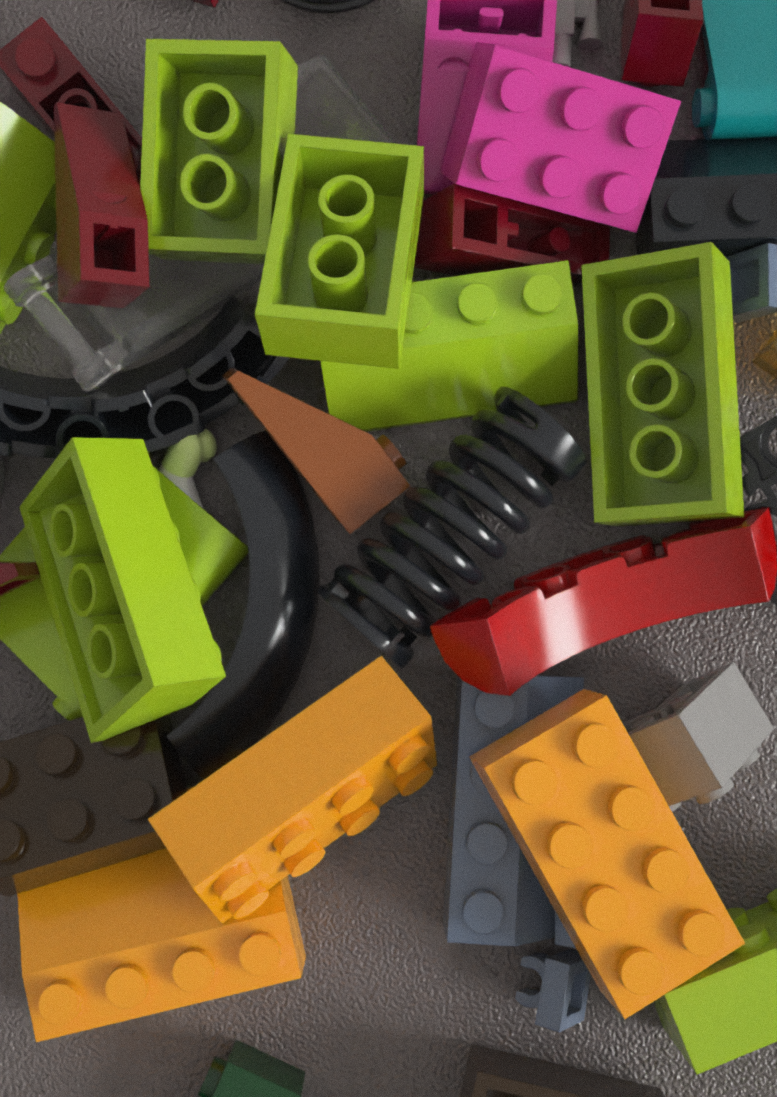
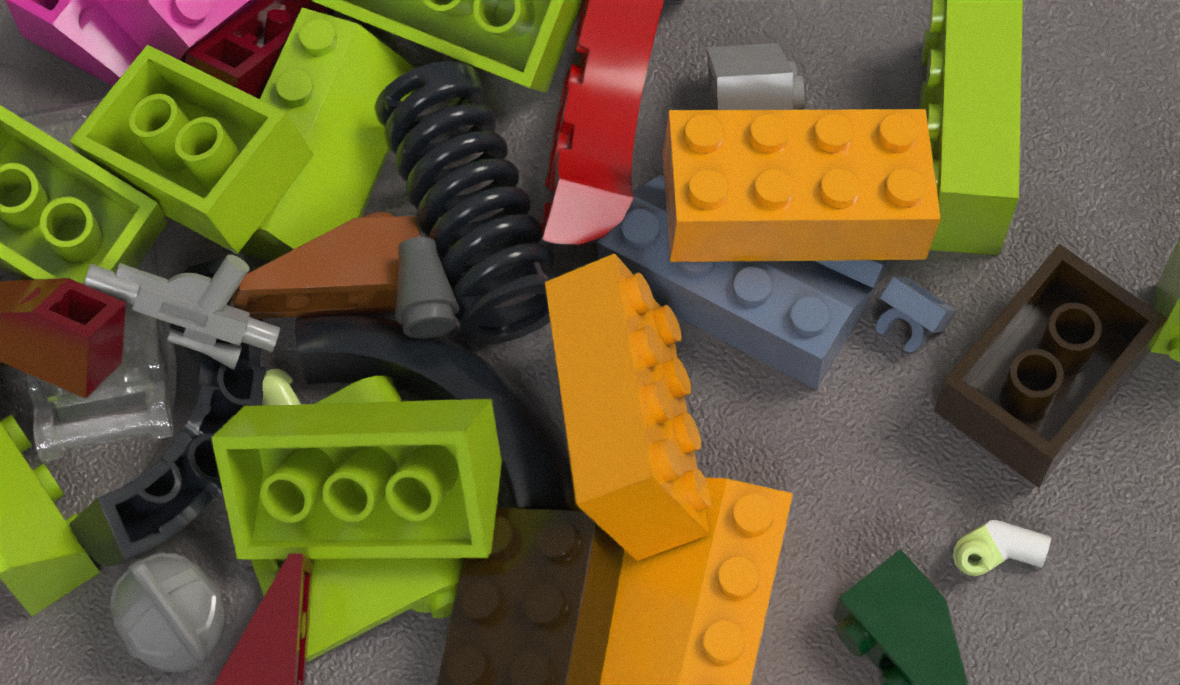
camera: 55 degrees left, 20 degrees down
none -> light grey piece [84,255,280,370]
none -> dark grey cone [395,237,459,338]

